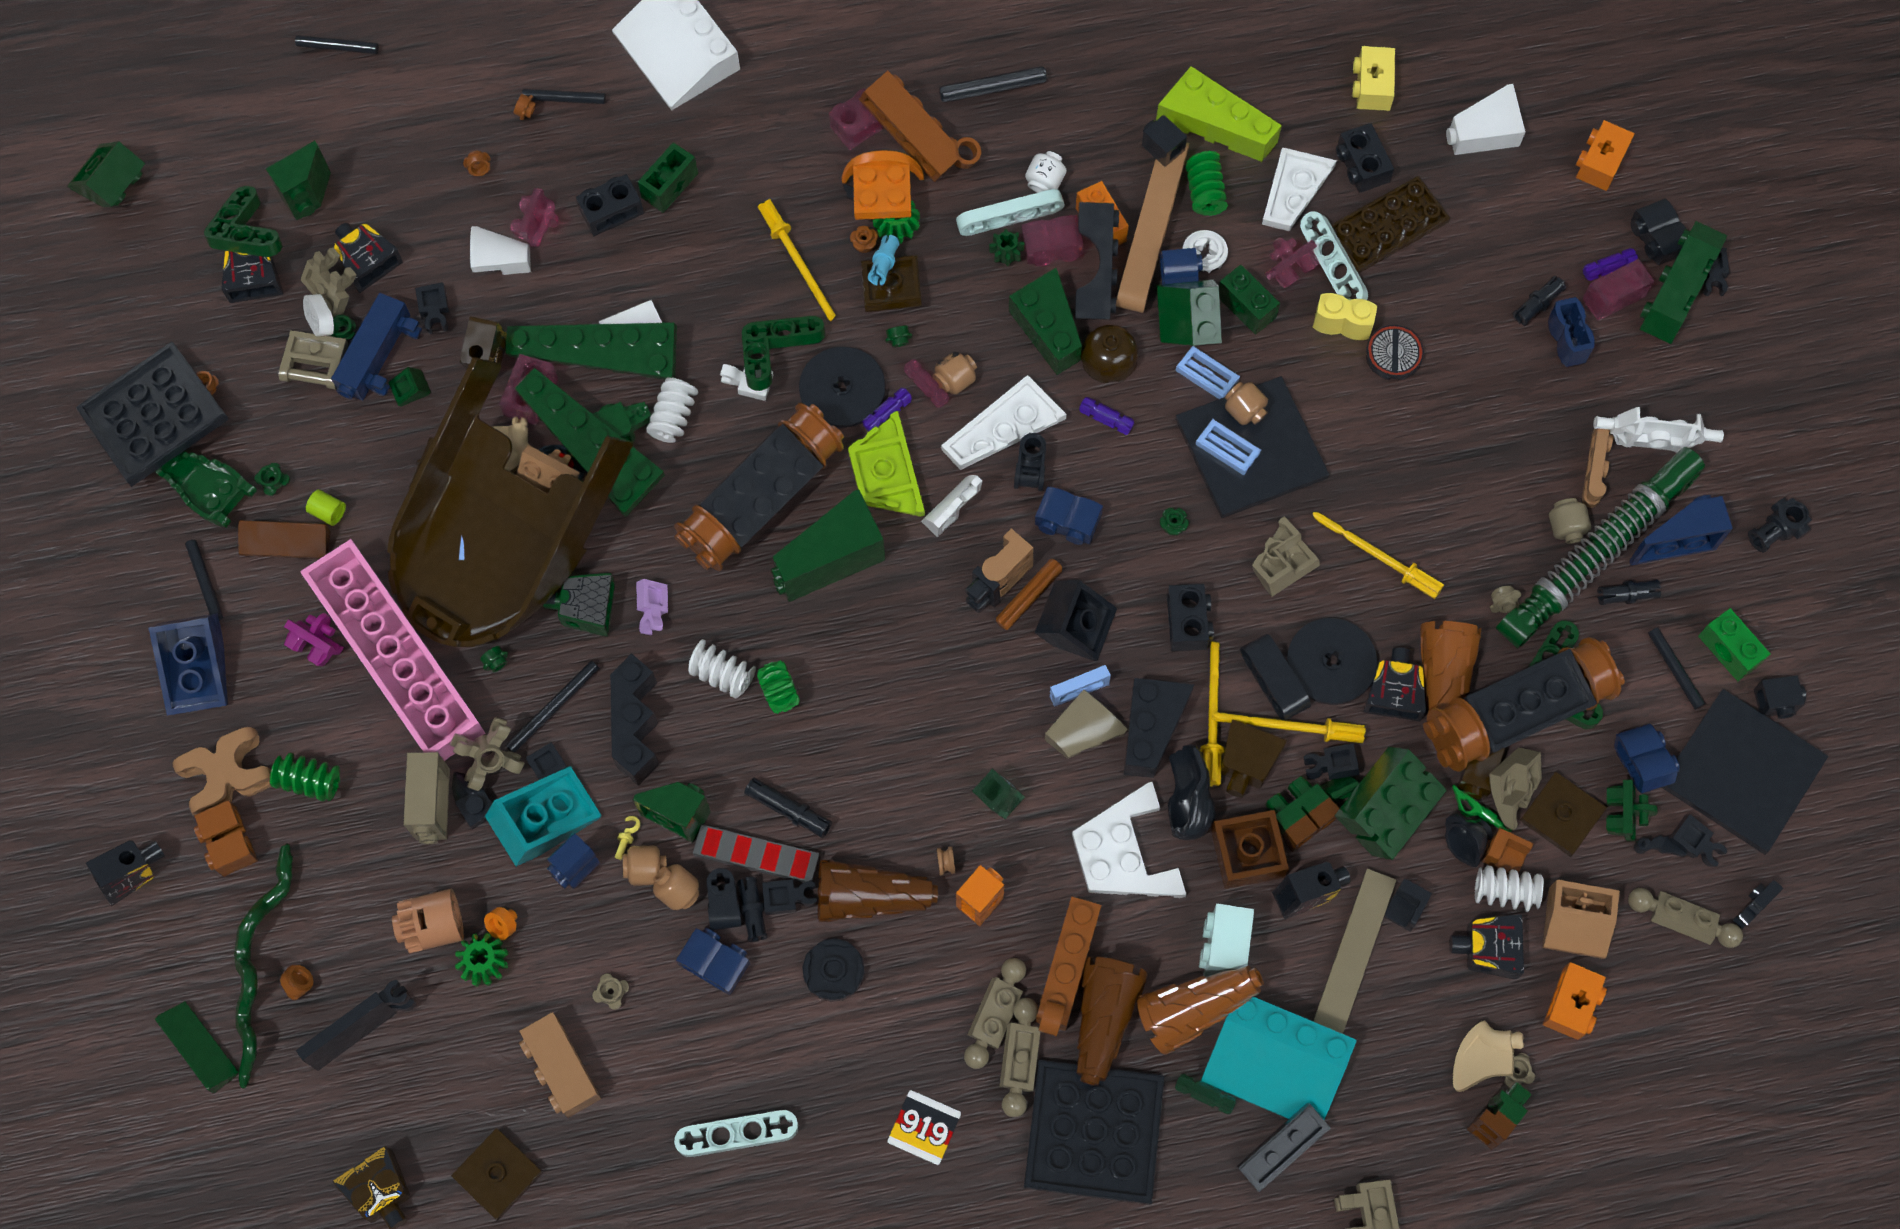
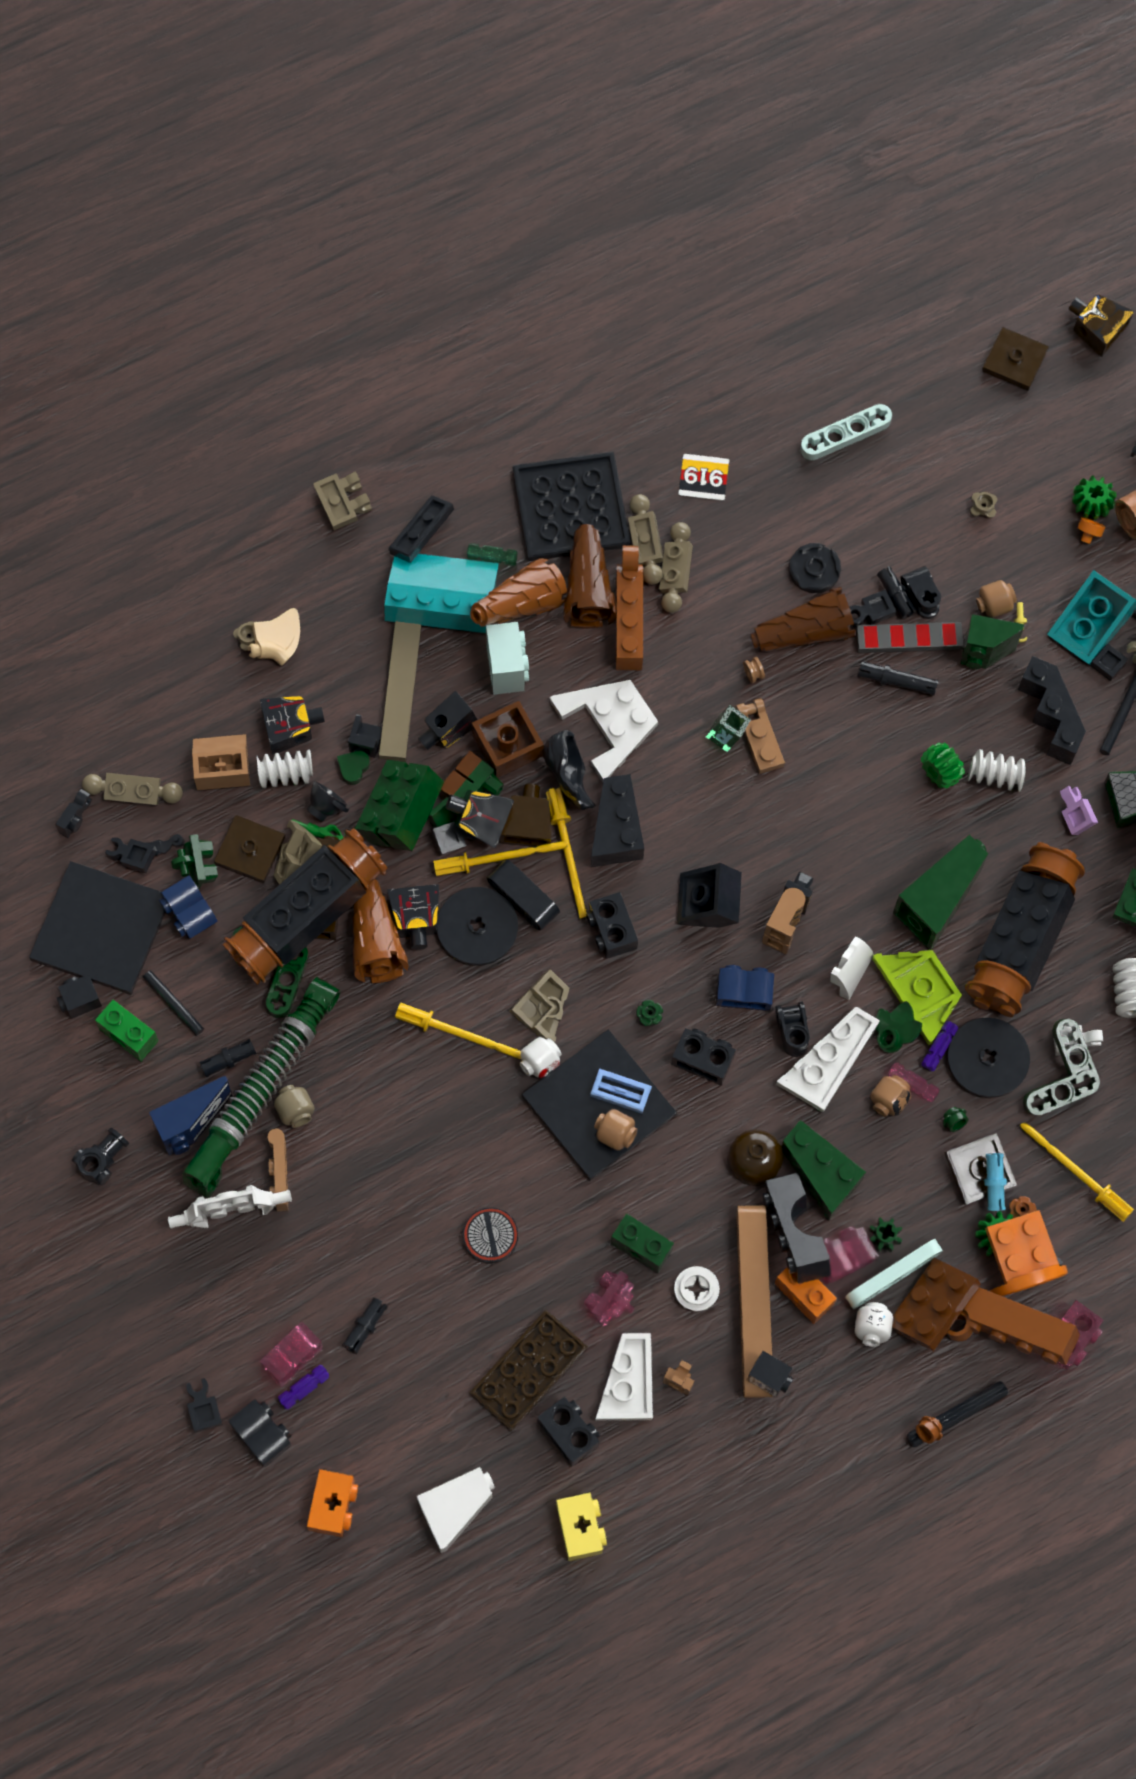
camera: 160 degrees right, 0 degrees up
medium nougat brick [519,1012,601,1118] -> none
dark blue brick [547,833,600,890] -> none
medium nougat head [653,864,699,910] -> none
dark blue brick [676,928,750,995] -> none
orange brick [956,865,1004,926] -> none
dark orange axle [996,559,1062,630] -> none
dark tan slope [1045,689,1128,759] -> none
light blue tile [1049,665,1111,707] -> none
dark purple axle [1079,397,1134,435] -> none
lime wedge [1156,67,1282,162] -> none
dark green slope [1157,280,1222,346] -> none
dark blue brick [1159,248,1203,284] -> none
light blue tile [1176,346,1240,399] -> none
green piece [1186,151,1228,216] -> none
light aqua beam [1300,212,1368,300] -> none
light yellow brick [1313,293,1377,340] -> none
hips [1467,1082,1532,1150] -> none
dark orange panel [1482,828,1533,874] -> none
dark tan plate [1490,586,1521,613] -> none
orange brick [1543,962,1607,1040] -> none
dark blue brick [1548,297,1595,367] -> none
dark green brick [1639,221,1728,344] -> none
none -> dark green tile [337,751,370,785]
none -> black torso [445,790,514,848]
none -> white head [520,1037,561,1078]
none -> medium nougat plate [663,1360,694,1396]
none -> black brick [671,1028,736,1086]
none -> medium nougat plate [736,698,785,774]
none -> dark green plate [876,1001,922,1053]
none -> reddish brown plate [892,1258,981,1352]
none -> dark orange plate [916,1416,942,1444]

